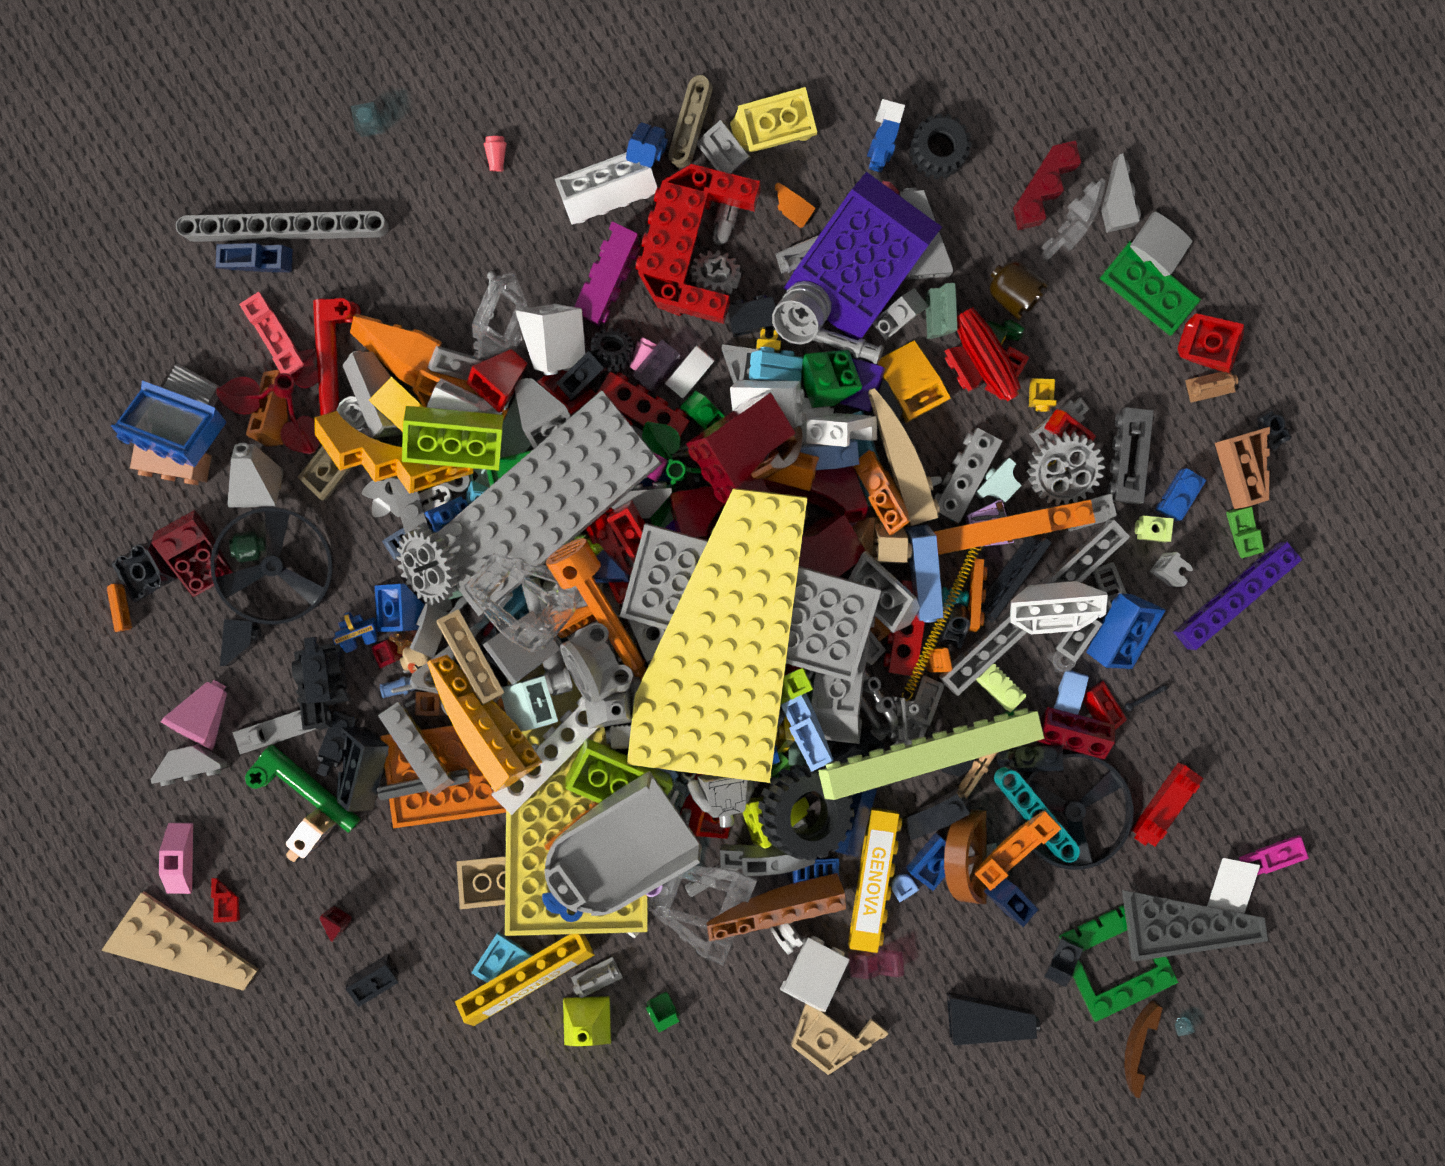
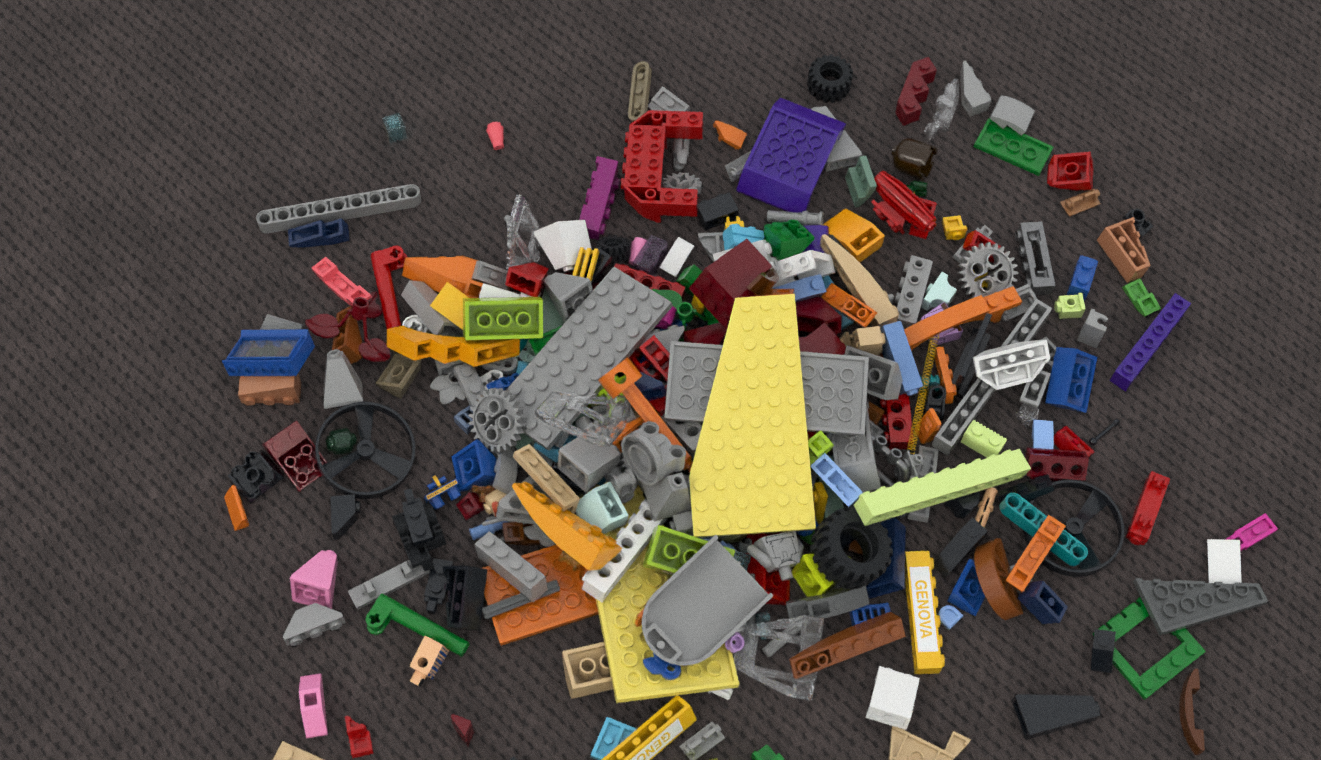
camera: 15 degrees left, 25 degrees down
white slope [555,152,657,224] -> none
blue brick [626,122,668,168] -> none
light yellow slope [730,87,817,152] -> none
white wheel [770,923,804,955] -> none
light grey wheel [772,281,831,344] -> none
clear pink slope [849,950,904,979] -> none
blue hips [867,99,905,173] -> none
light grey slope [872,288,929,340] -> none
clear light blue hinge [1175,1017,1196,1036] -> none
none -> yellow tile [573,247,599,281]

